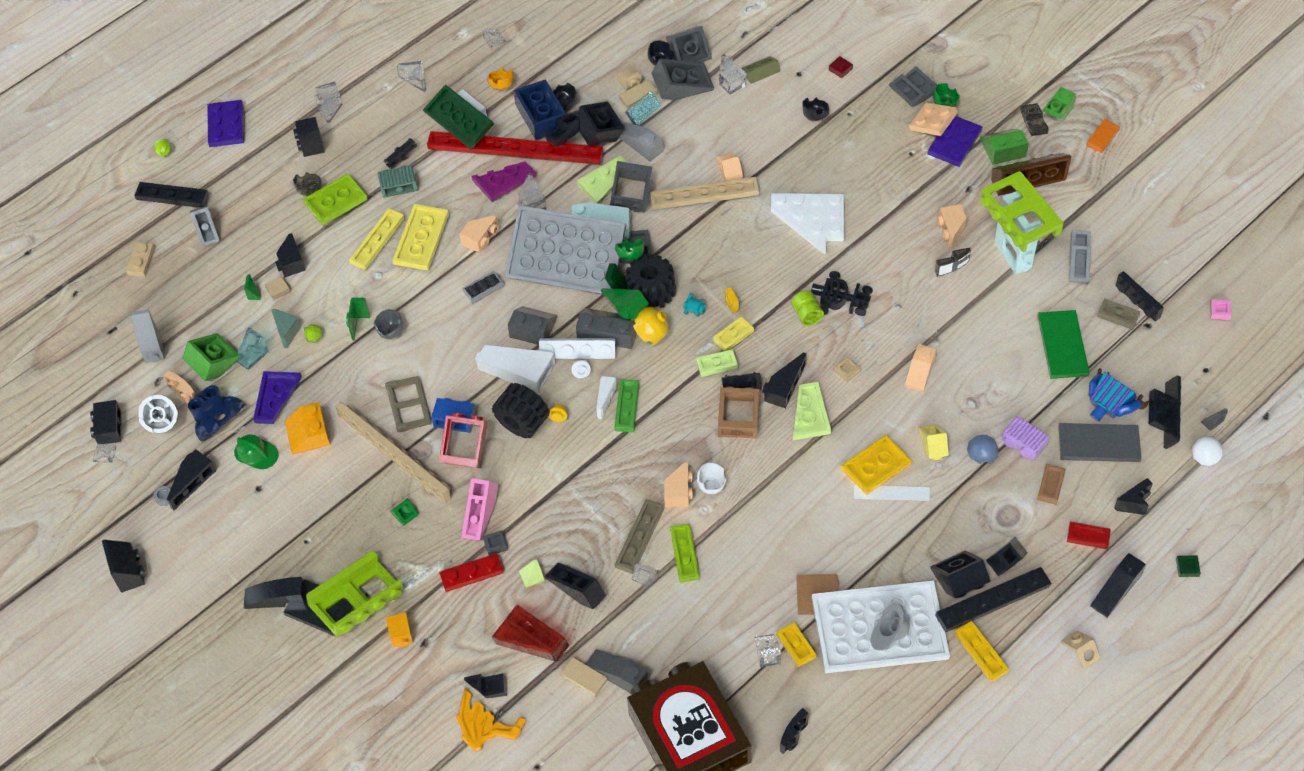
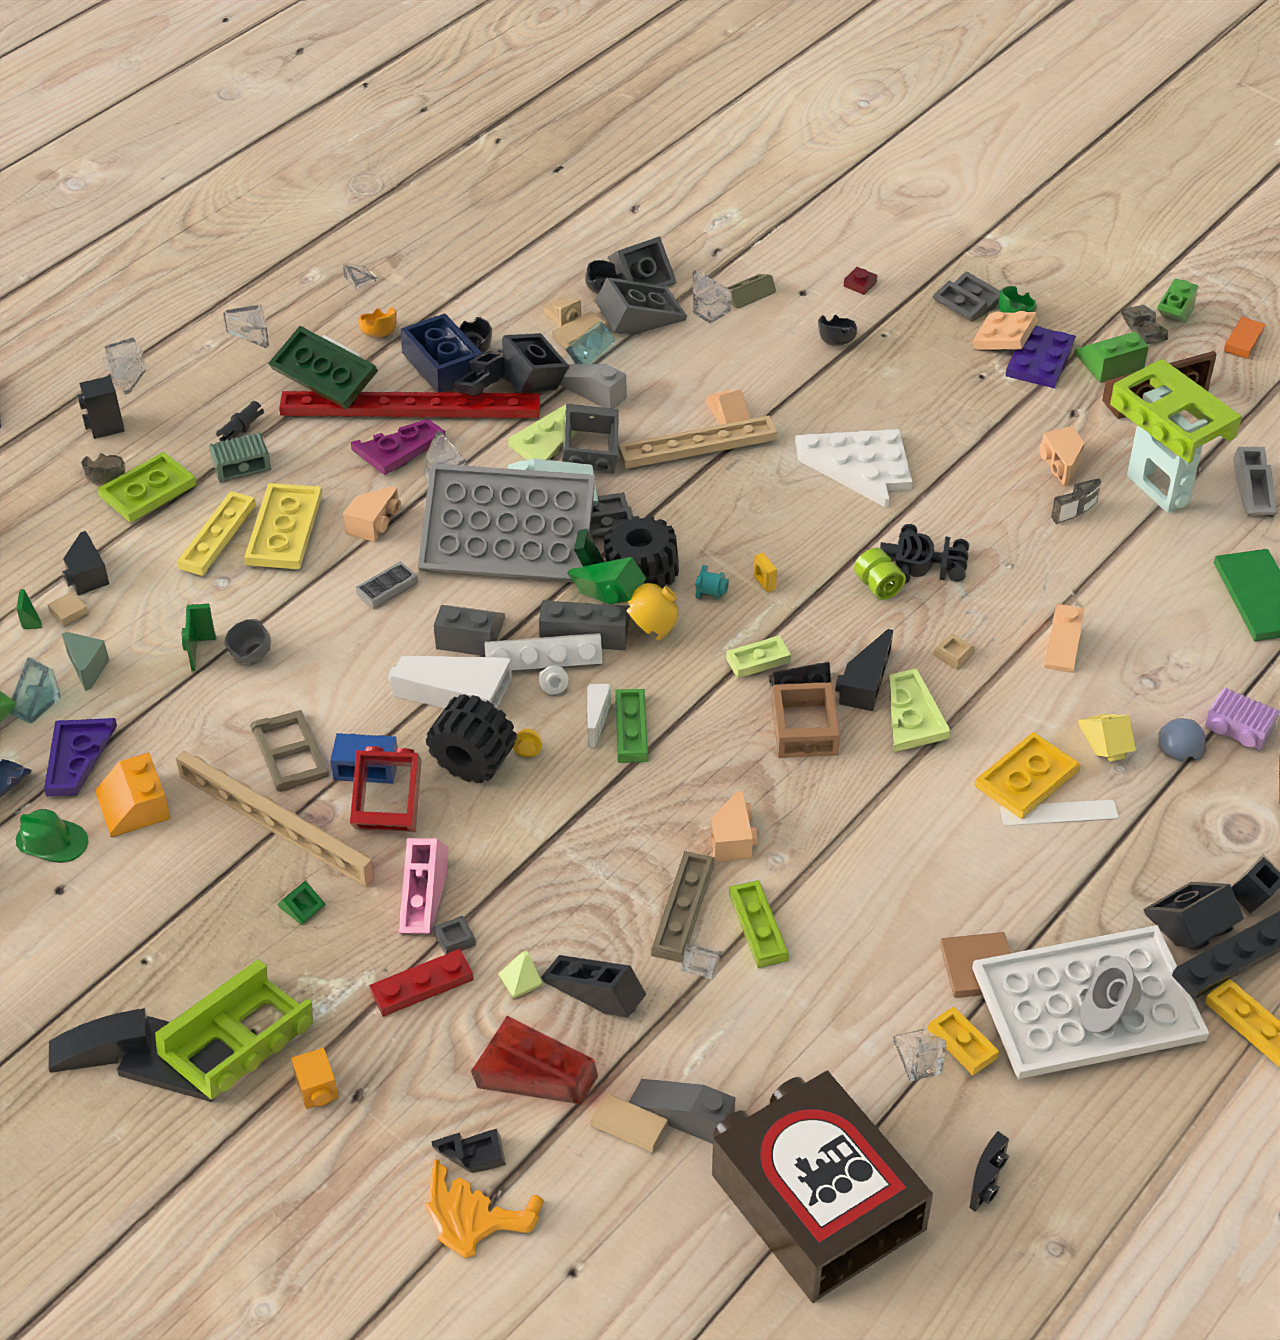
camera: 10 degrees left, 10 degrees down
lime plate [304,324,323,343] -> none
green hair [615,239,645,261] -> none
white hair [696,462,727,494] -> none
light yellow plate [713,316,754,351] -> none

